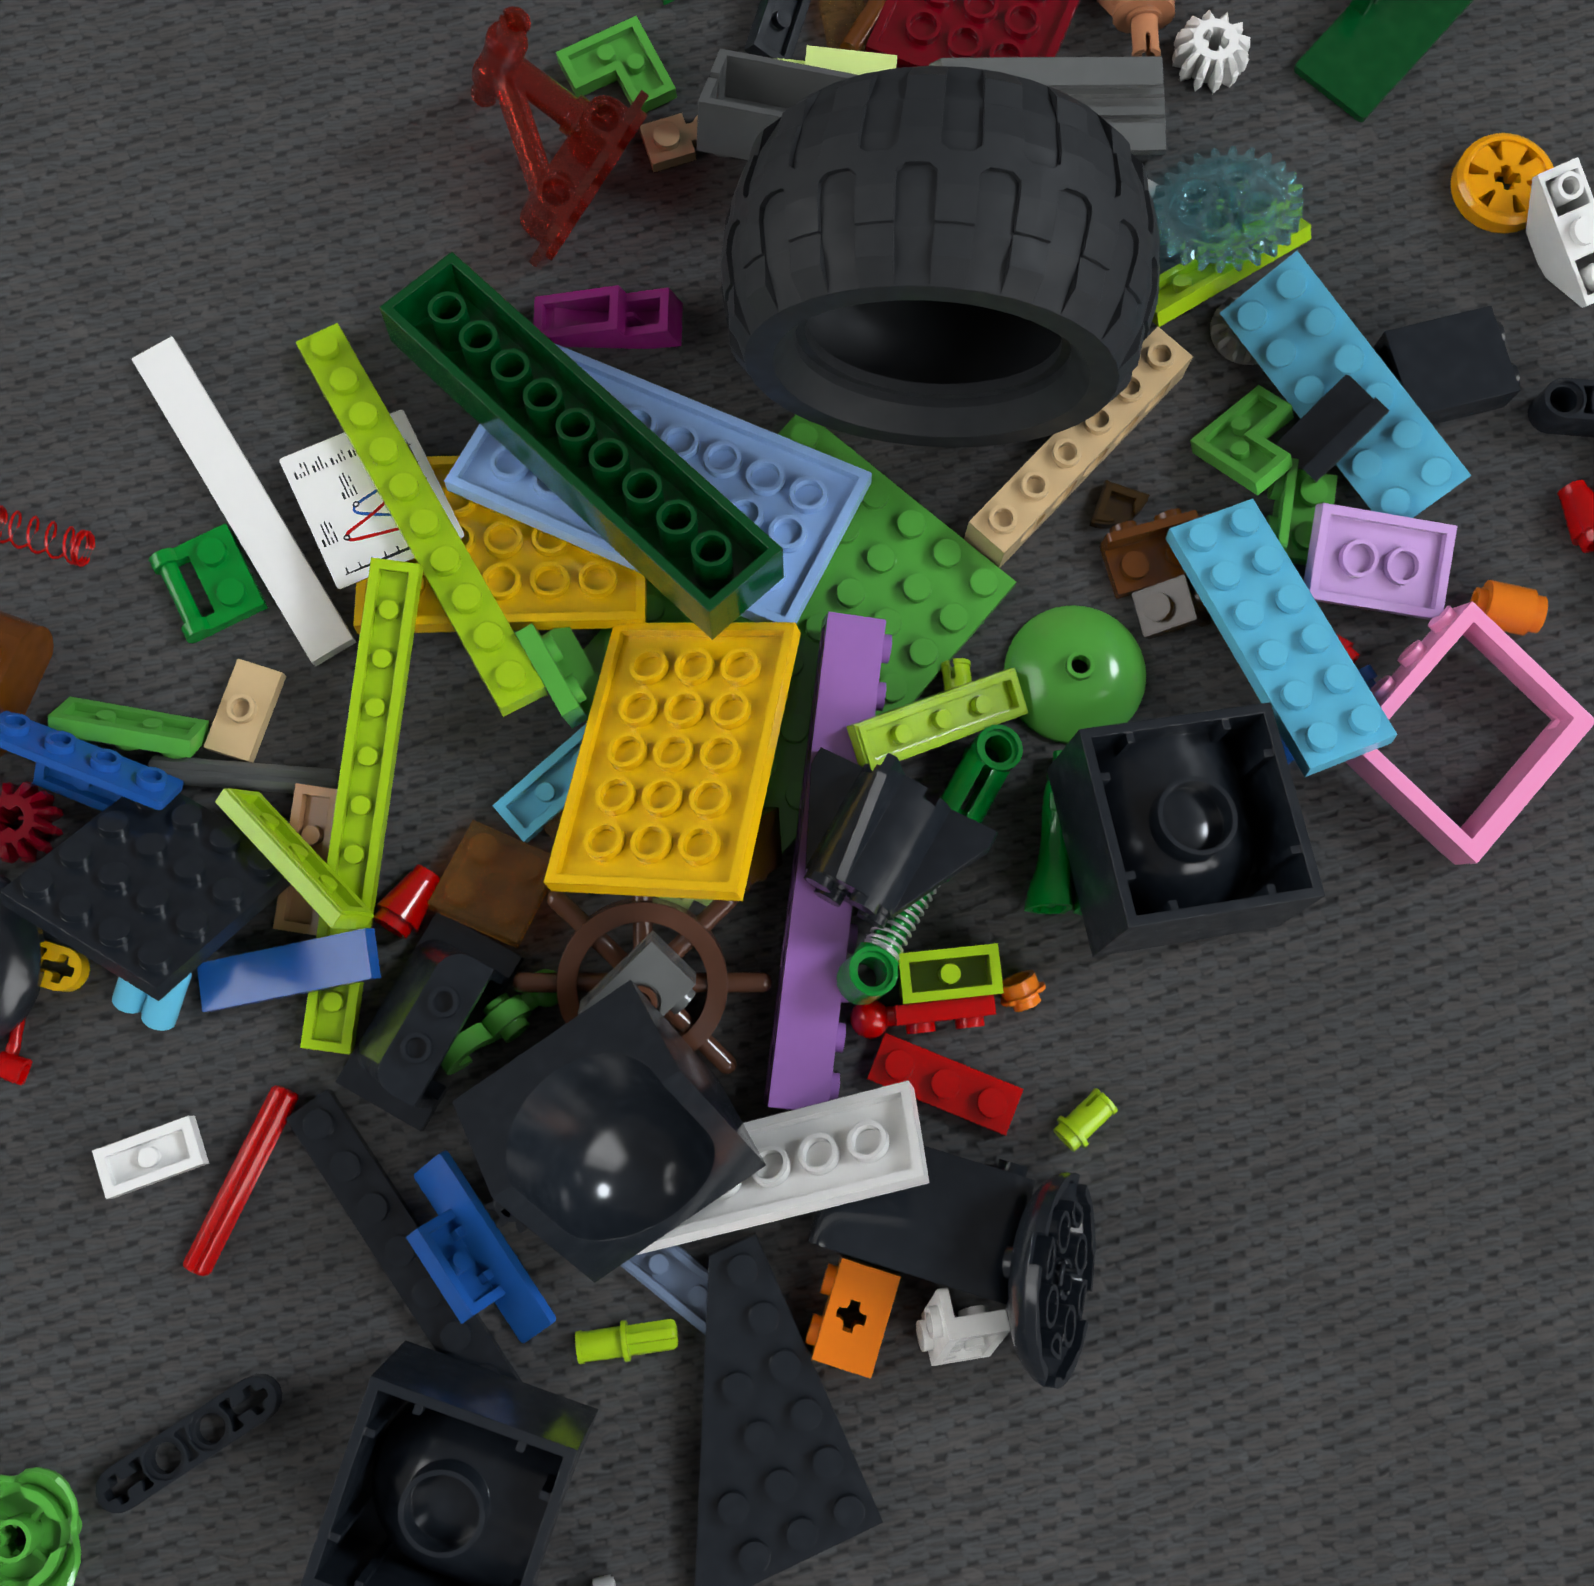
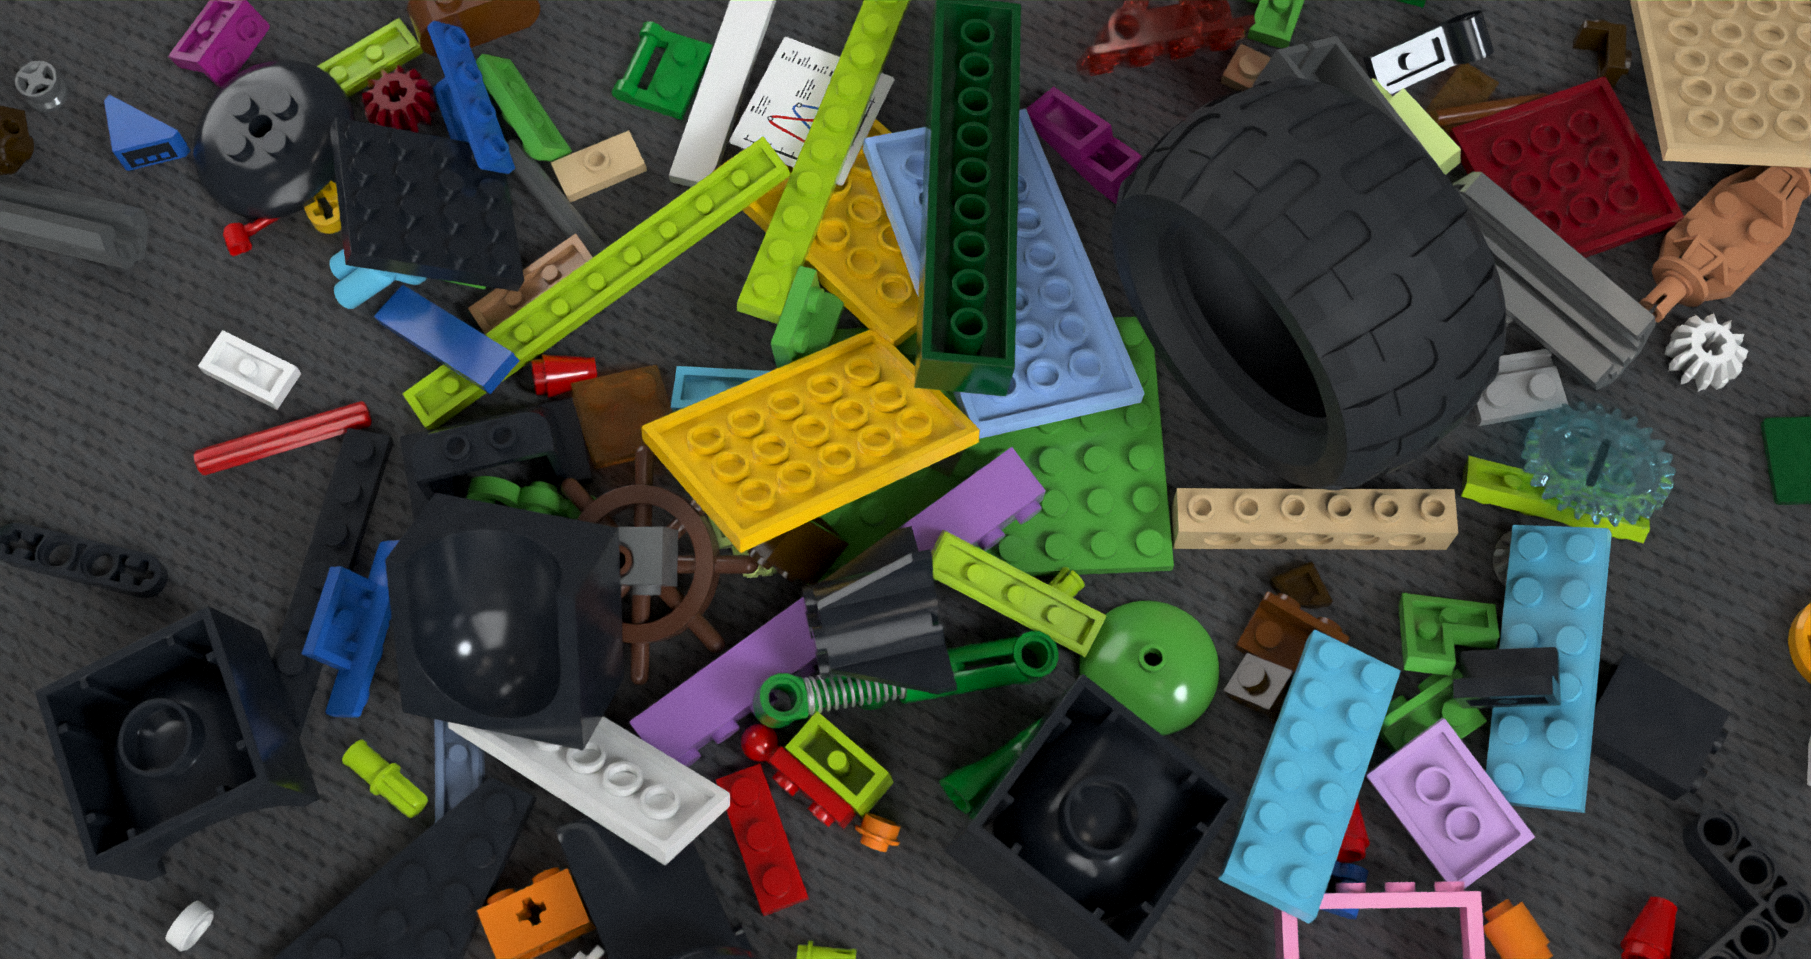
camera: 50 degrees right, 10 degrees down
lime tile [215,788,374,929] -> none

